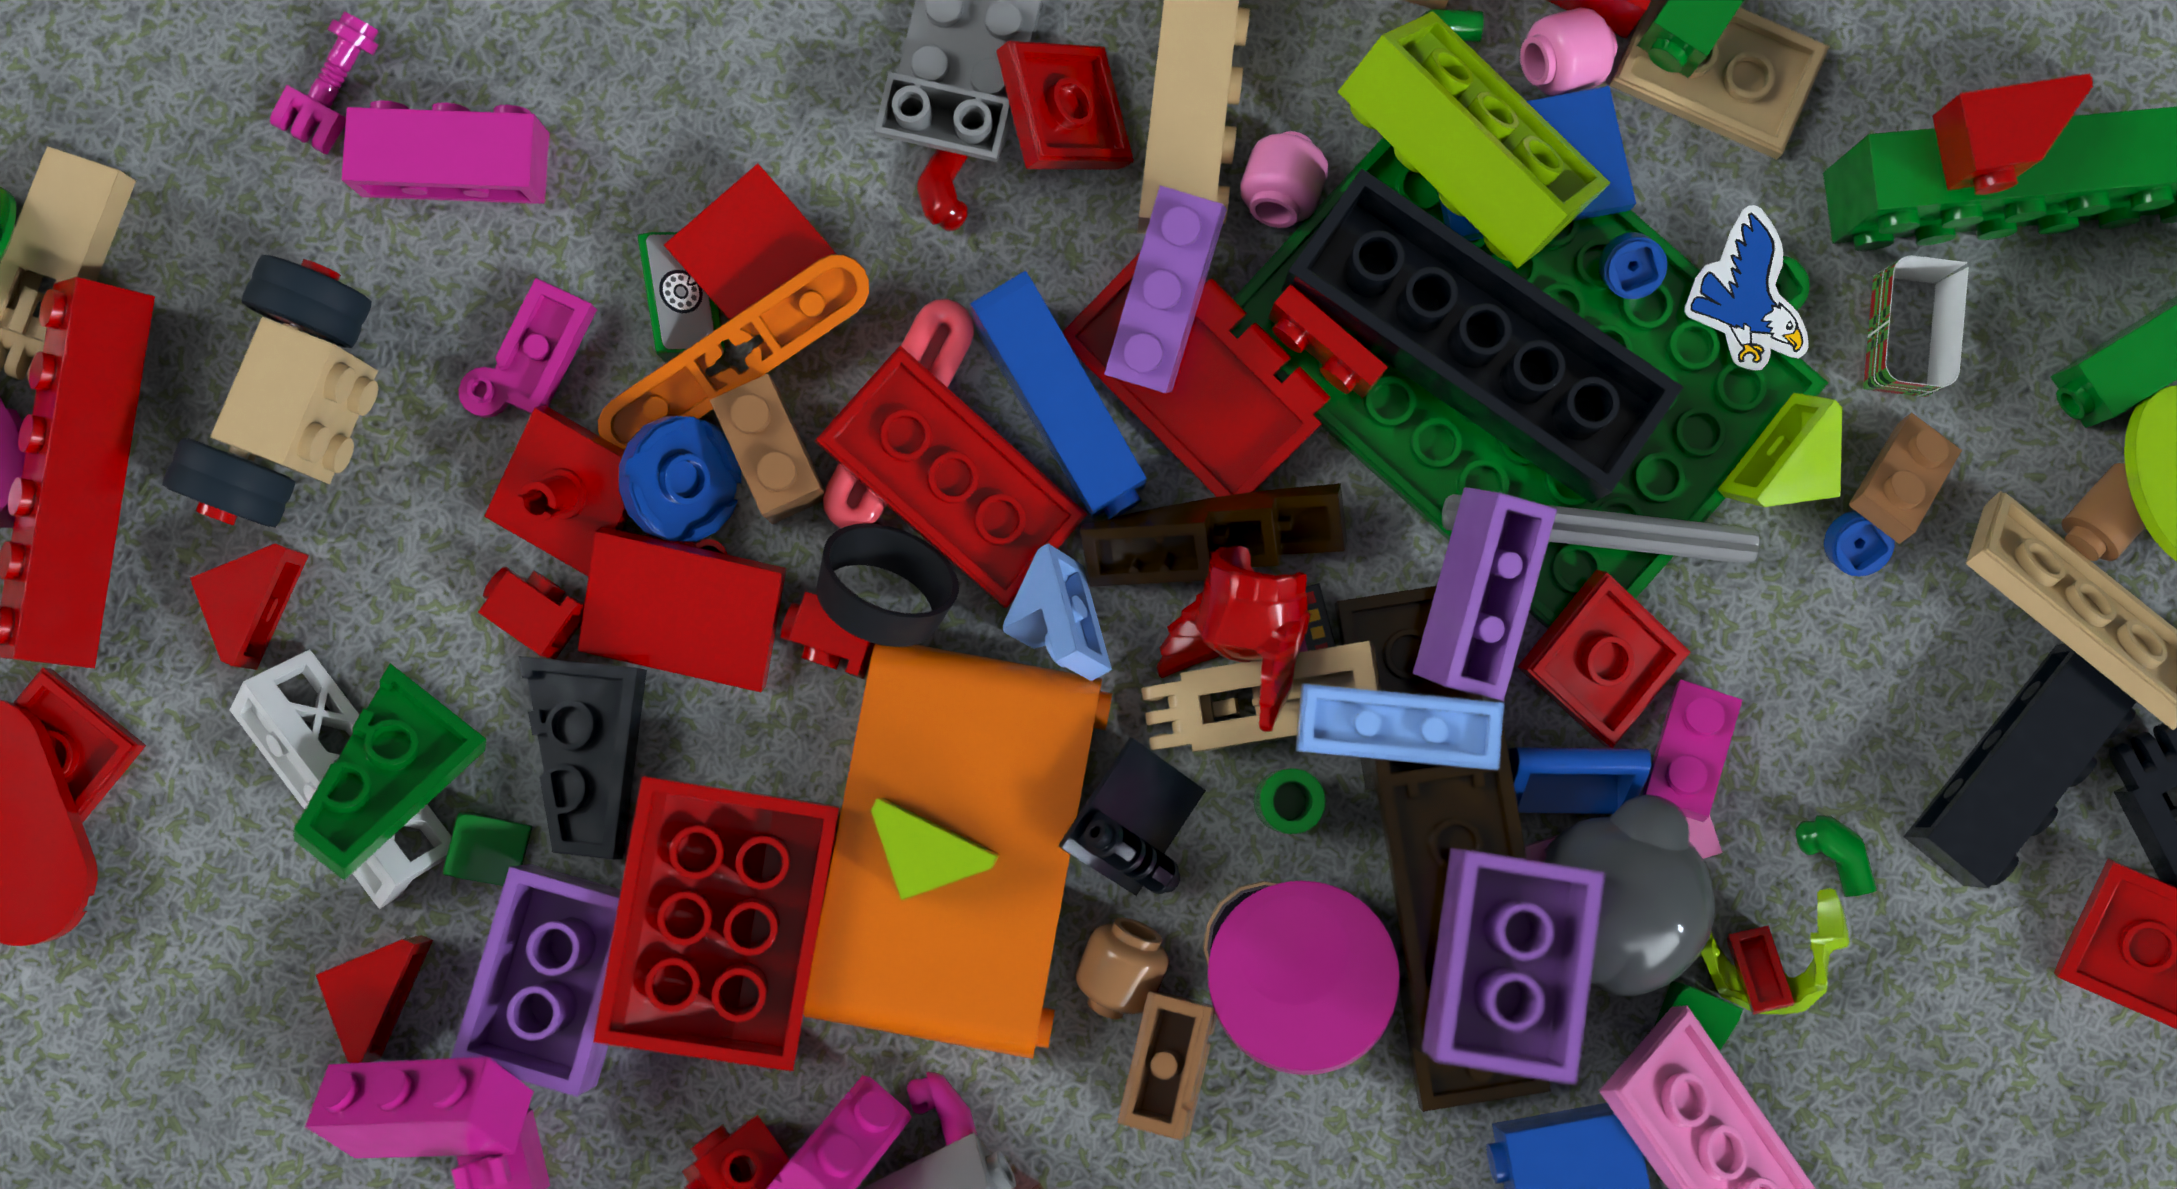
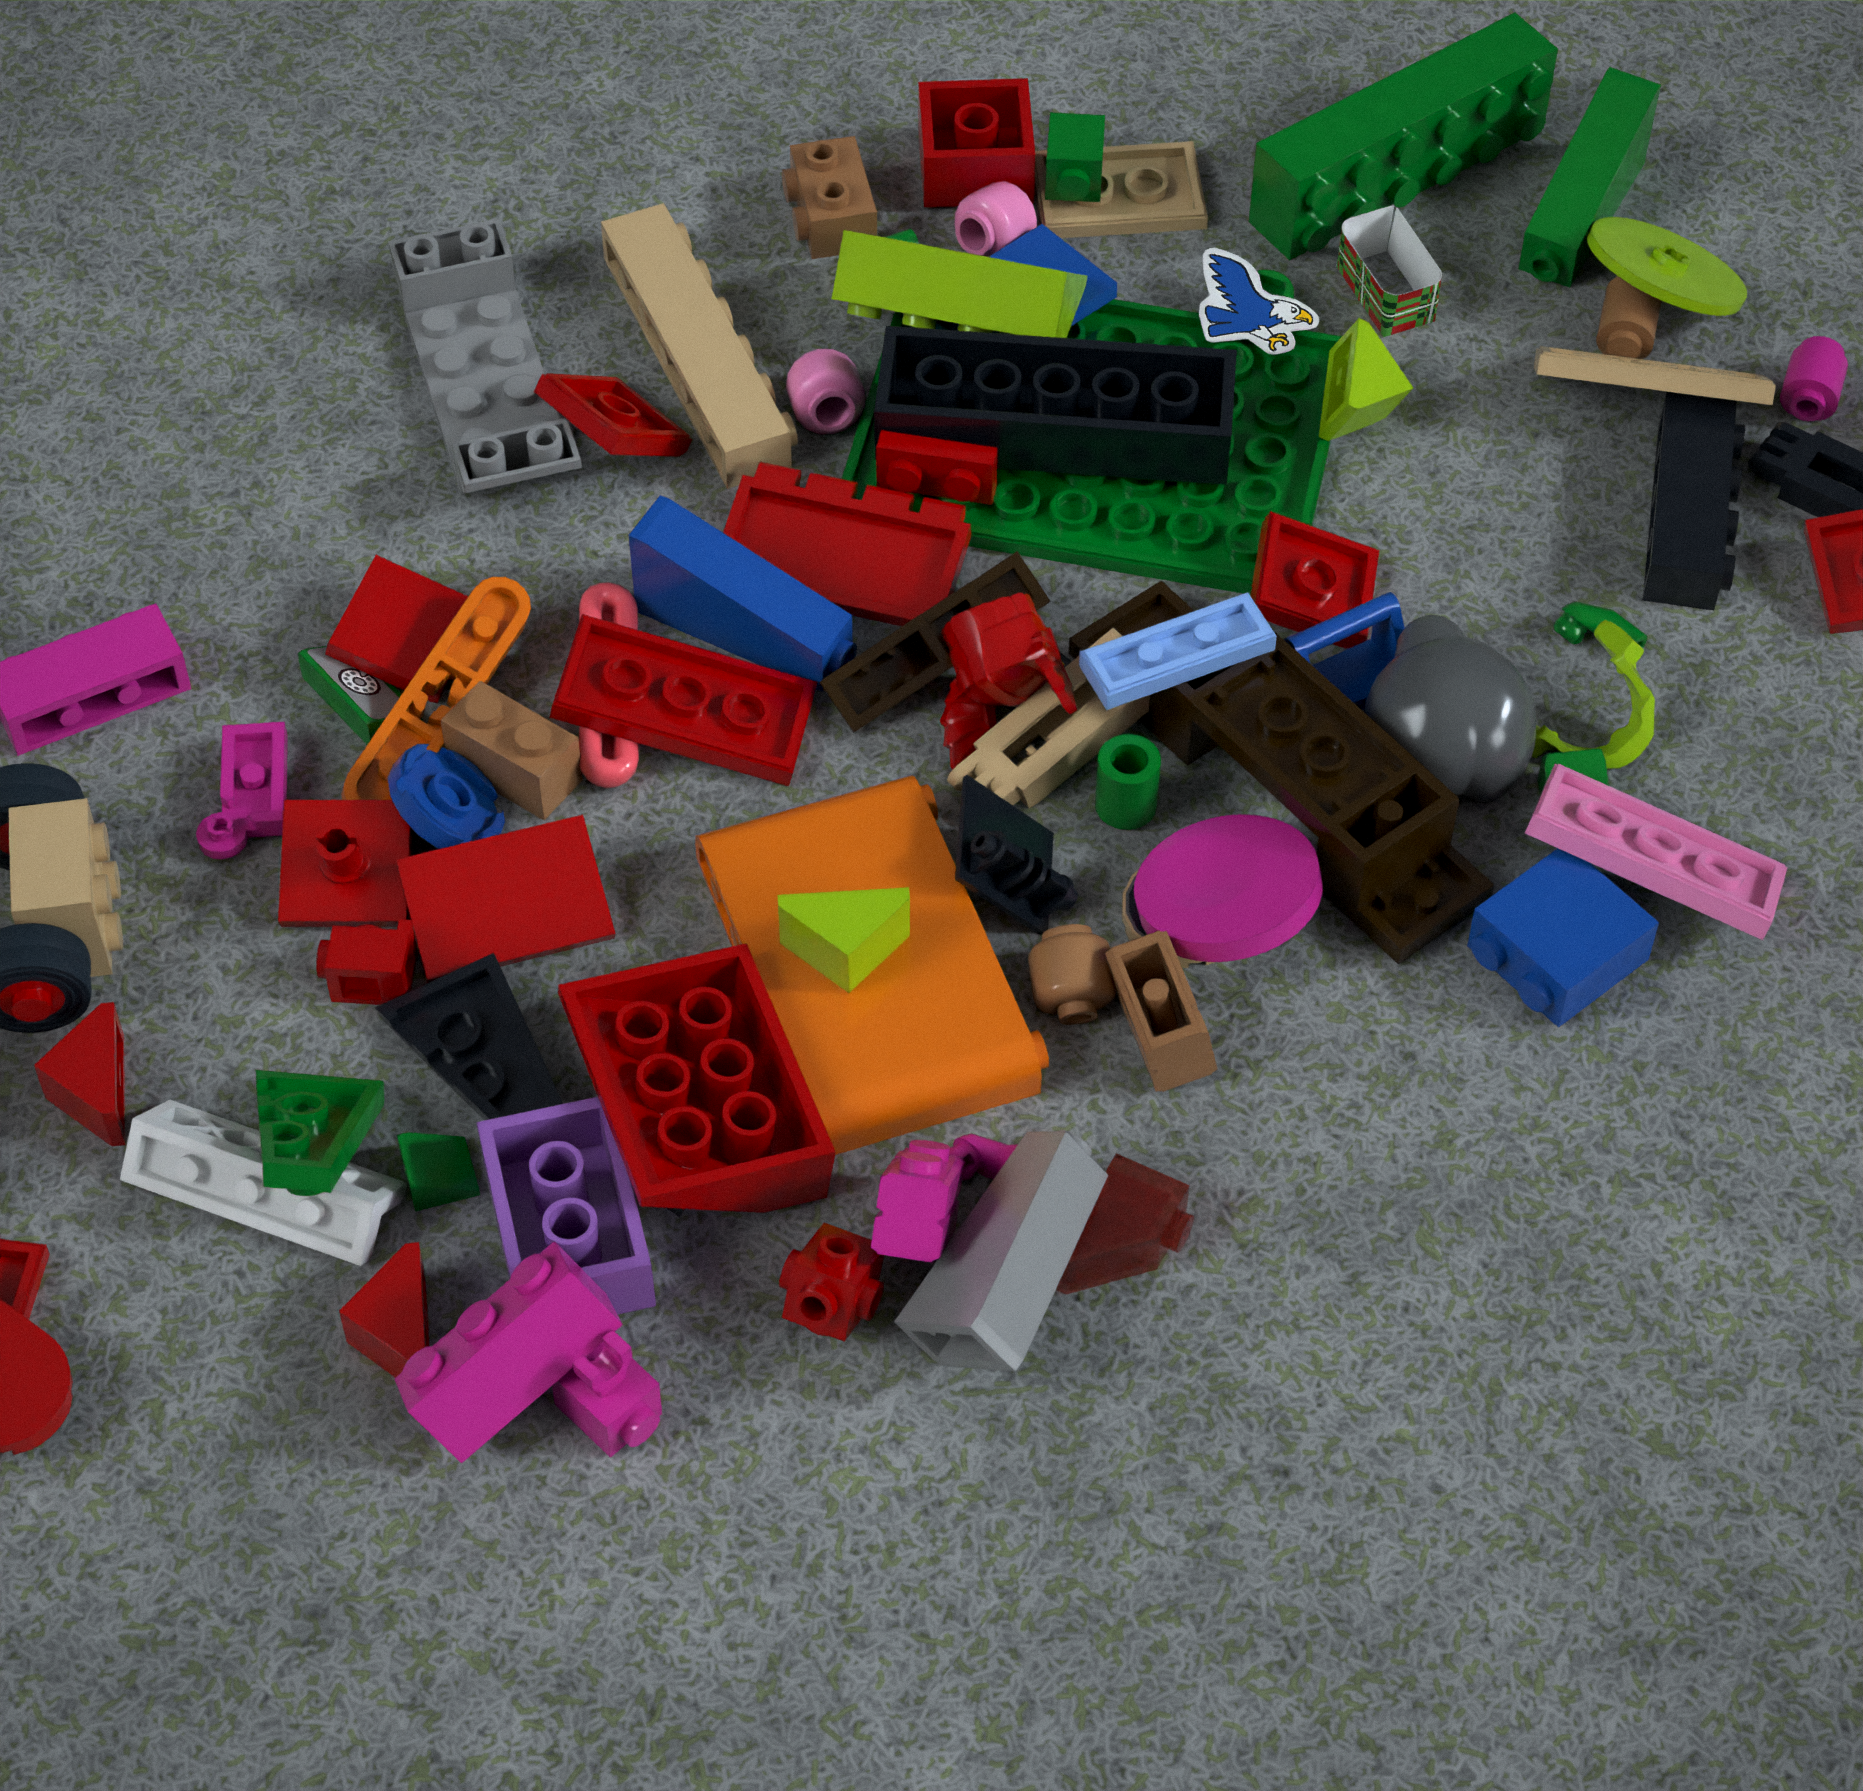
camera: 30 degrees left, 30 degrees down
red brick [780,591,875,679] -> none
black tyre [817,524,959,647] -> none
red arm [917,149,968,232] -> none
light blue slope [1003,543,1112,681] -> none
medium lavender brick [1104,186,1227,393] -> none
medium lavender brick [1413,487,1557,701] -> none
medium lavender brick [1422,848,1604,1084] -> none
light grey axle [1442,494,1759,564] -> none
blue tile [1599,232,1667,299] -> none
dark pink plate [1643,679,1742,822] -> none
red piece [1727,925,1795,1015] -> none
blue tile [1824,510,1895,576] -> none
medium nougat plate [1848,412,1962,544] -> none
red slope [1932,73,2093,195] -> none

